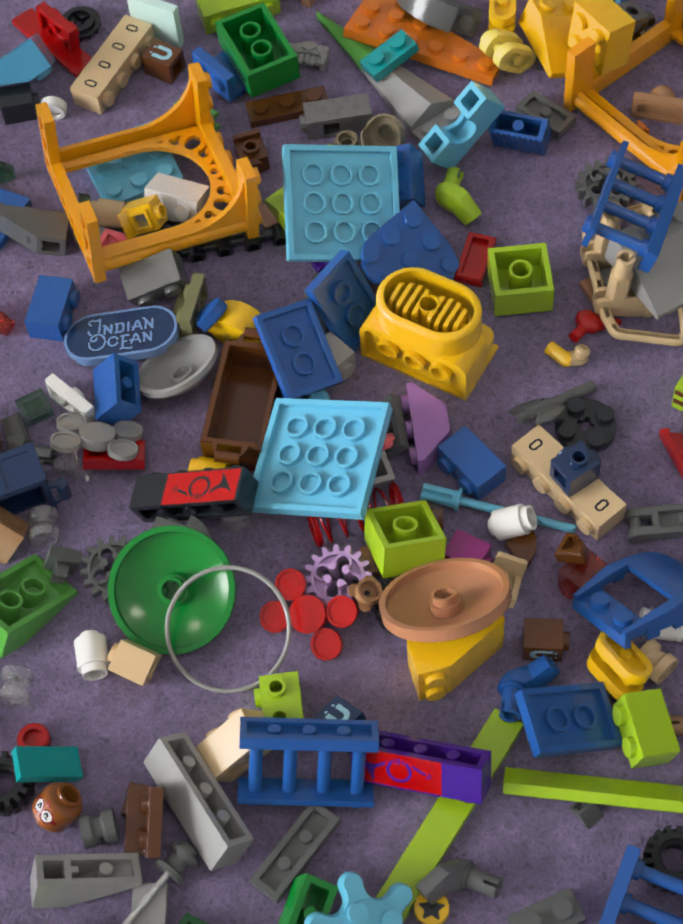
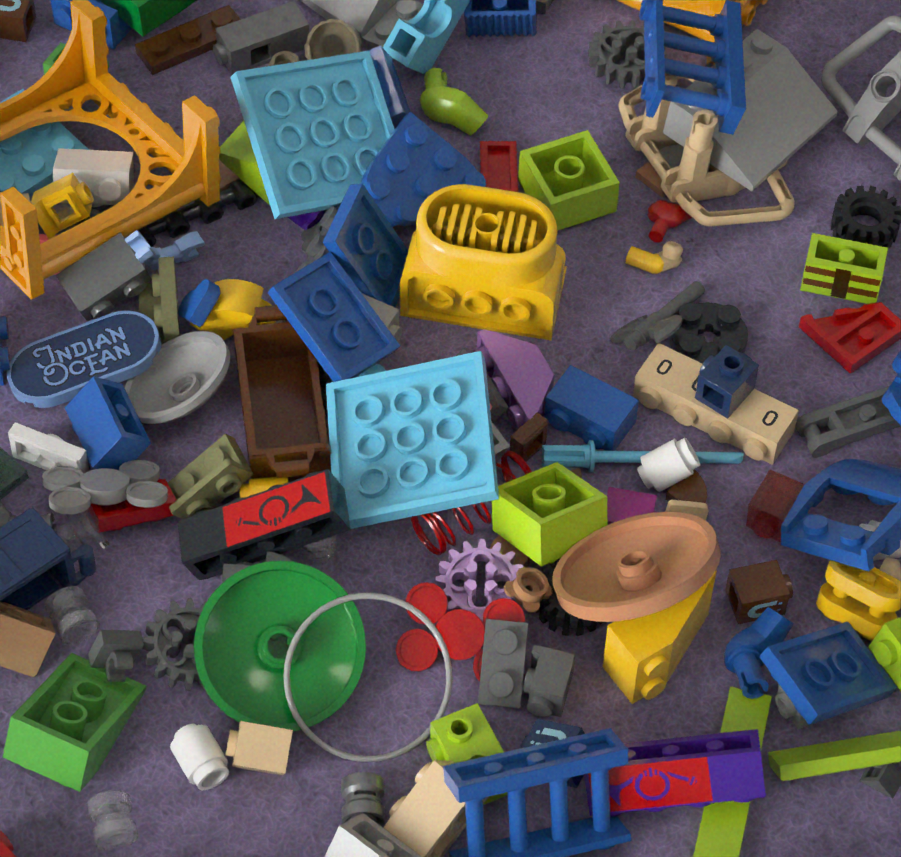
camera: 25 degrees left, 5 degrees down
reddish brown brick [232,128,270,174] -> none
reddish brown tile [554,532,588,564] -> none
none -> light blue piece [124,230,205,271]
none -> olive bracket [167,434,254,519]
none -> flat silver wheel [341,772,385,827]
none -> dark grey plate [478,619,528,708]
none -> reddish brown tile [509,412,548,462]
none -> dark grey brick [523,644,575,717]

